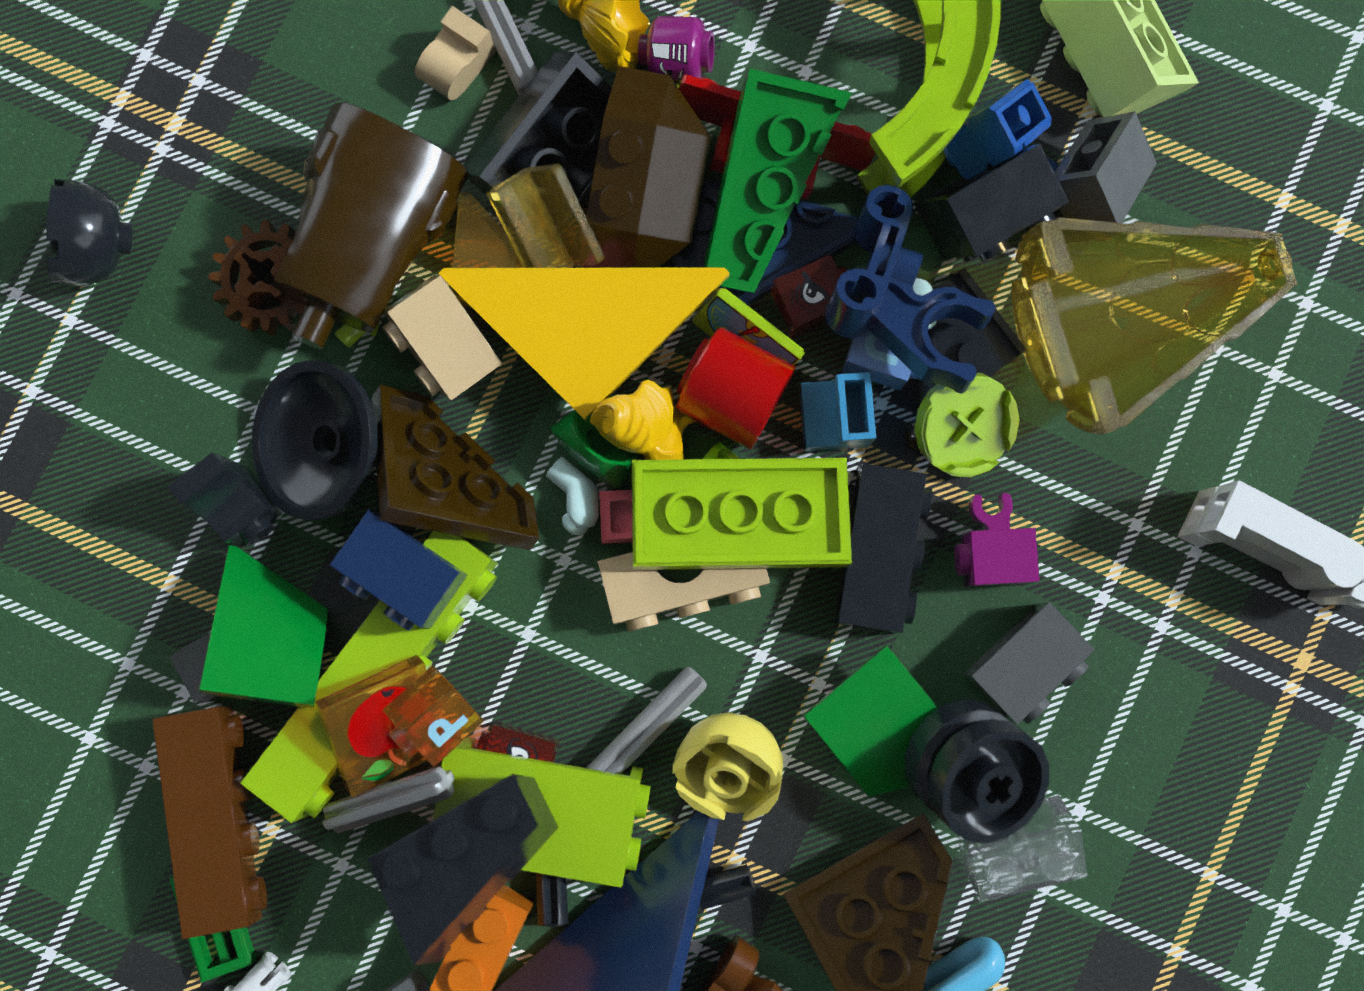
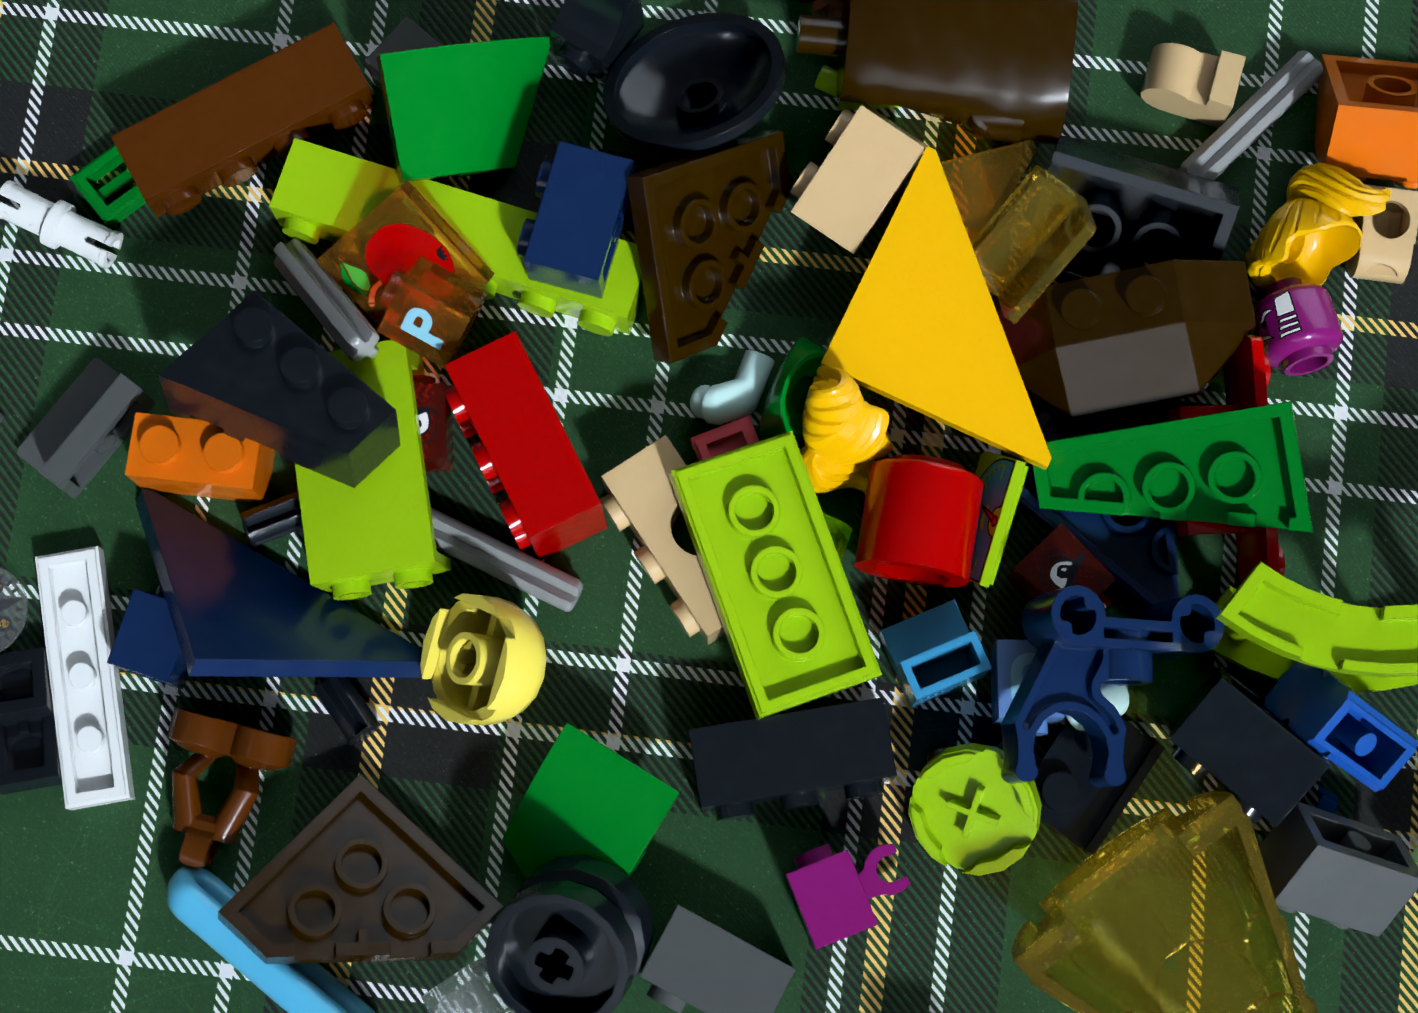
camera: 70 degrees right, 5 degrees down
none -> red brick [442,331,608,561]

